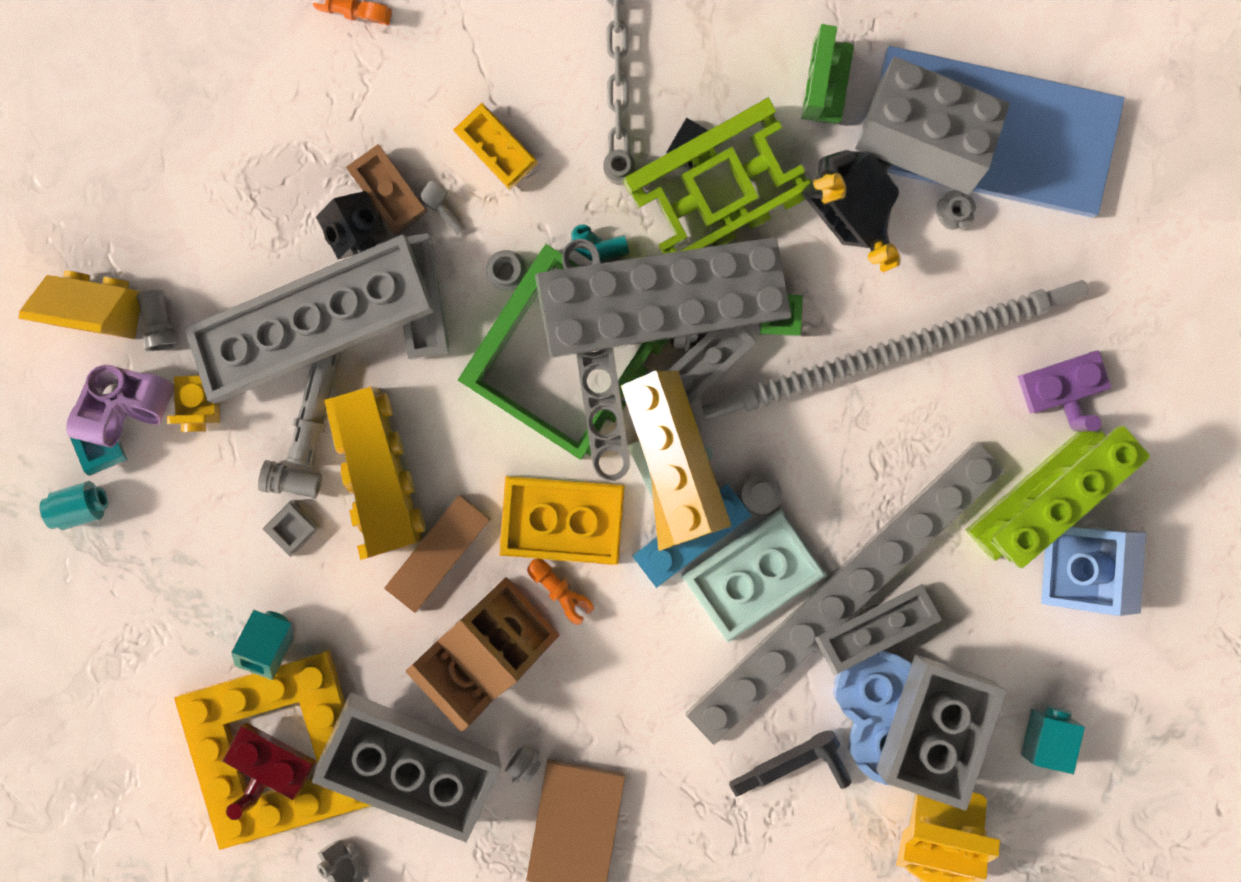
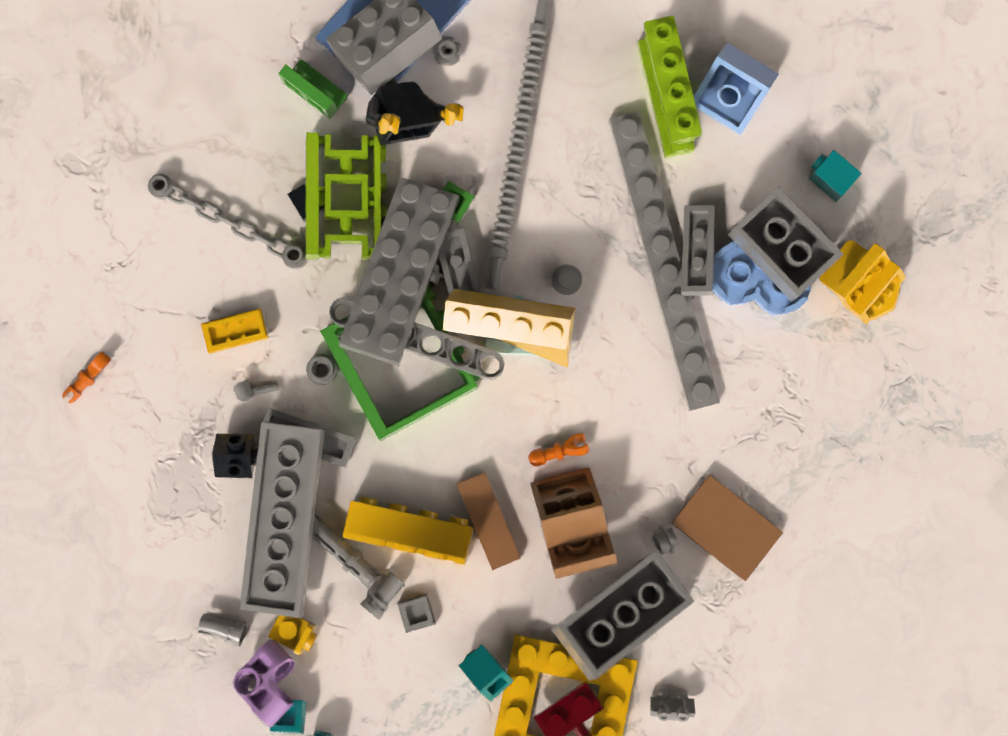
camera: 60 degrees left, 5 degrees down
yellow slope [18,270,140,339] -> none
medium nougat plate [346,144,427,235] -> none
yellow tile [499,476,625,565] -> none
teal arm [571,224,630,262] -> none
dark azure plate [632,483,752,588] -> none
light aqua tile [682,509,826,643] -> none
black piece [729,730,852,797] -> none
medium lavender plate [1018,350,1111,432] -> none

